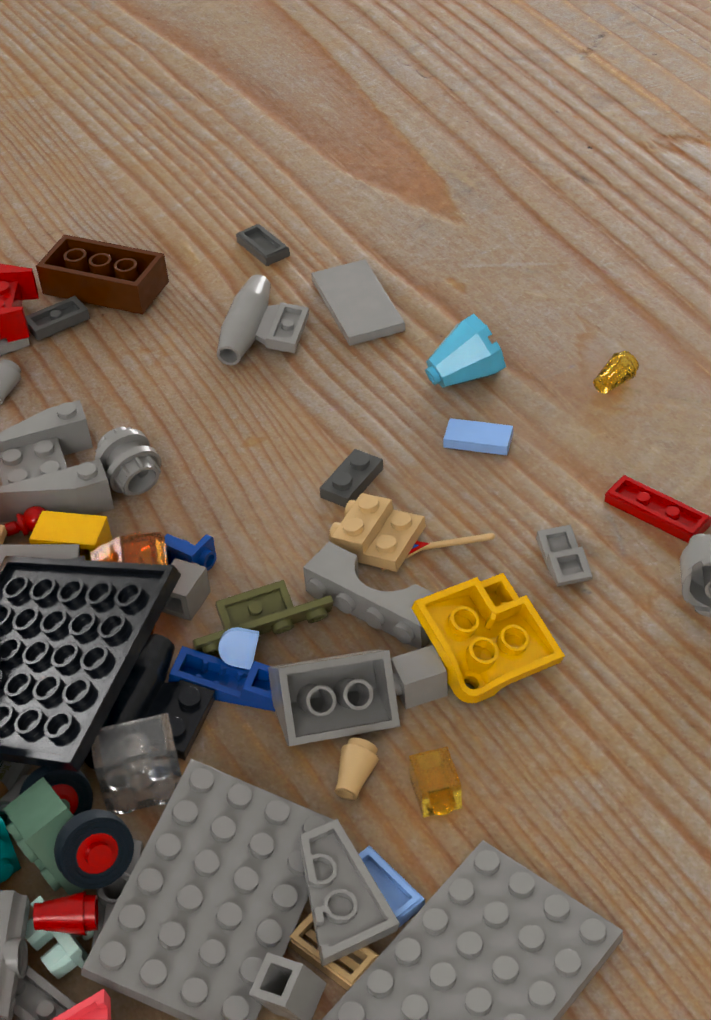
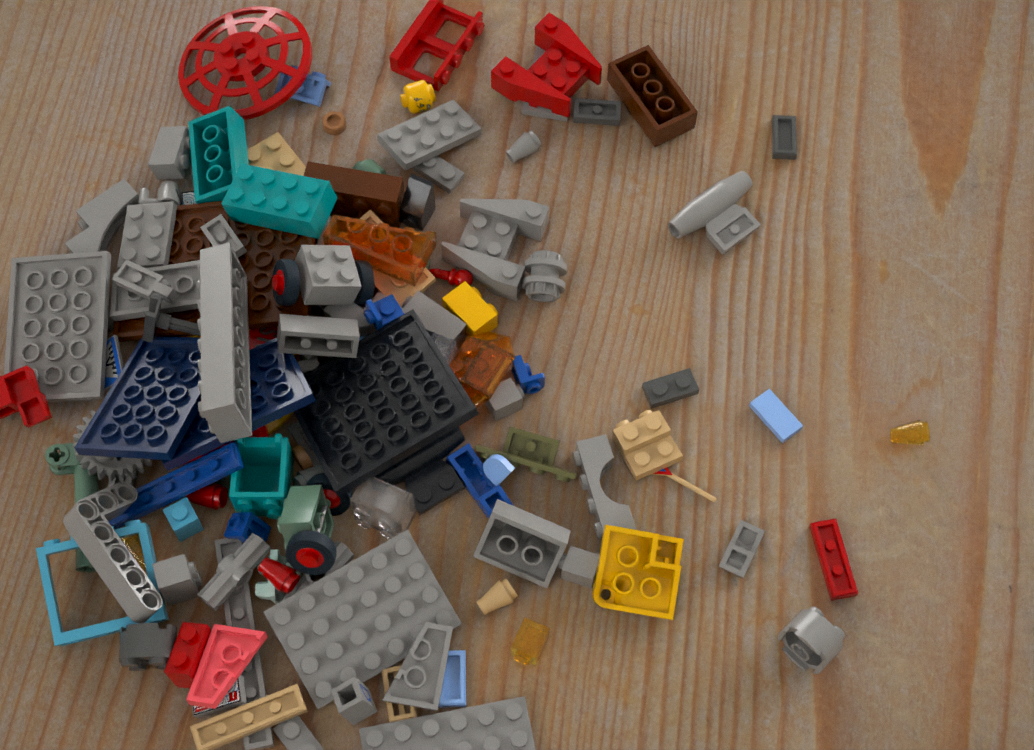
camera: 35 degrees right, 20 degrees up
light grey tile [311,259,405,346] -> none
medium azure cone [425,314,506,388] -> none

